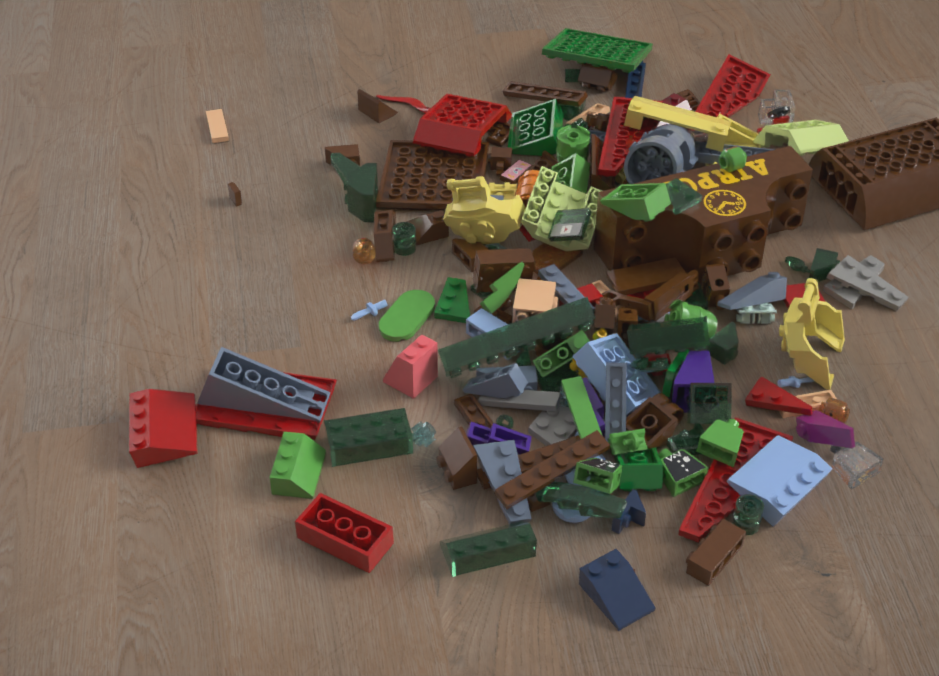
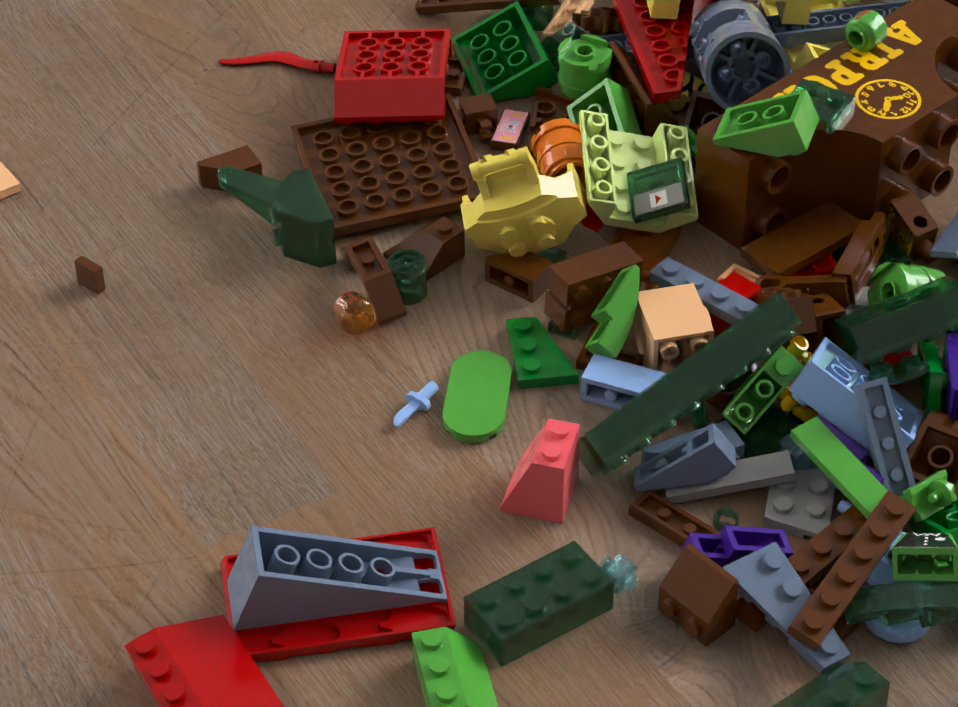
camera: 20 degrees left, 0 degrees up
reddish brown slope [357,89,398,123] -> none

